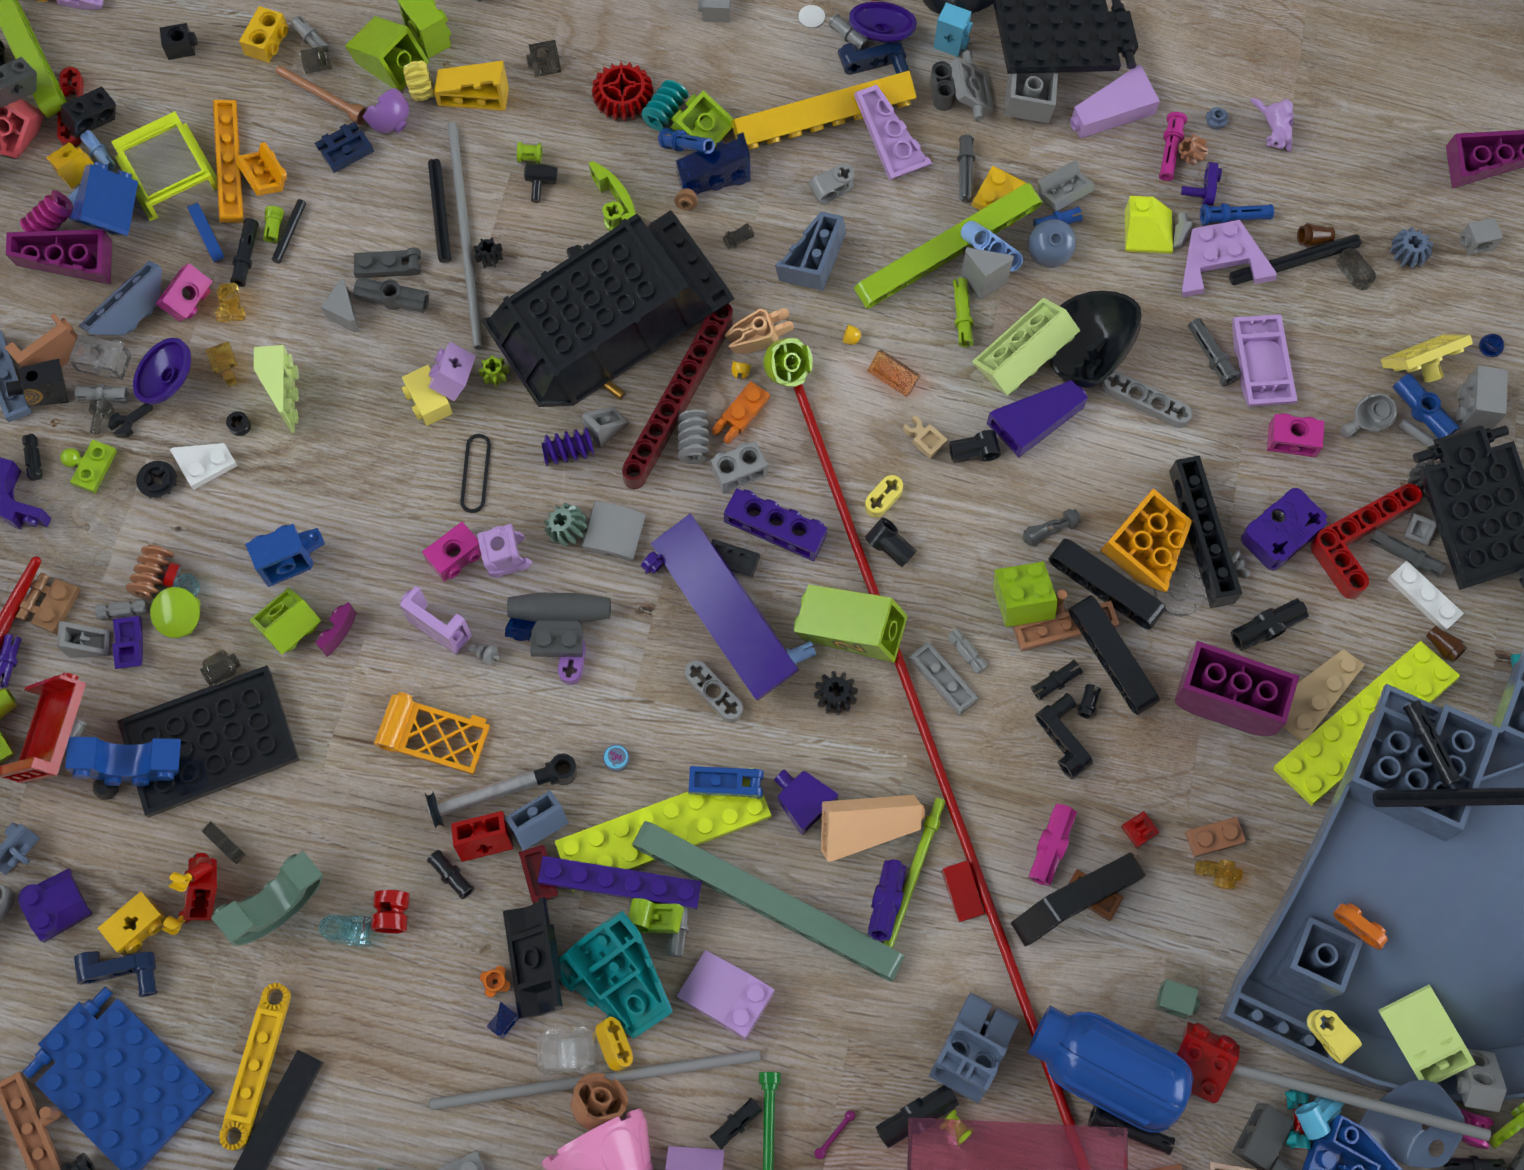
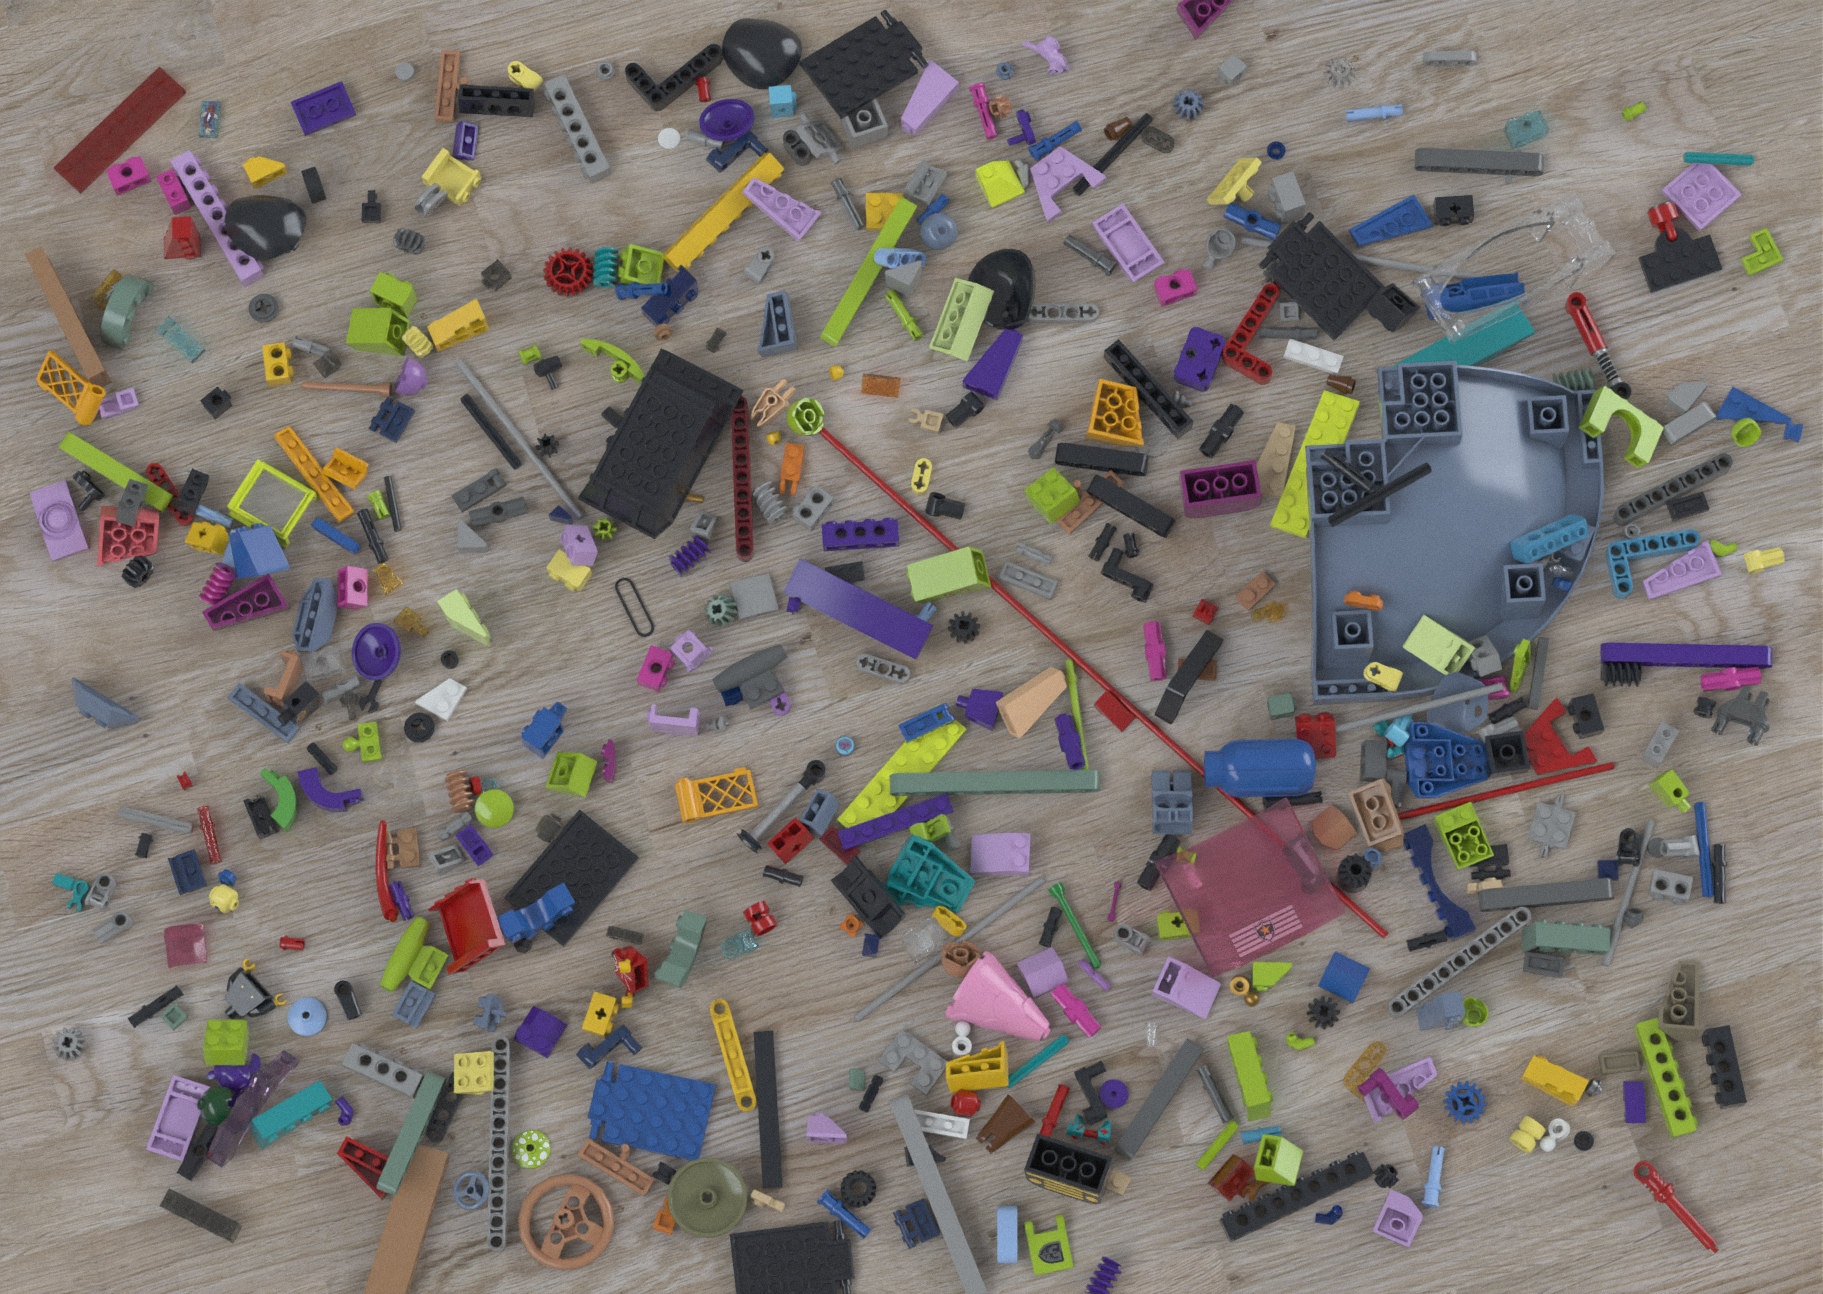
camera: 25 degrees left, 5 degrees up
none -> clear blue slope [549,505,573,525]

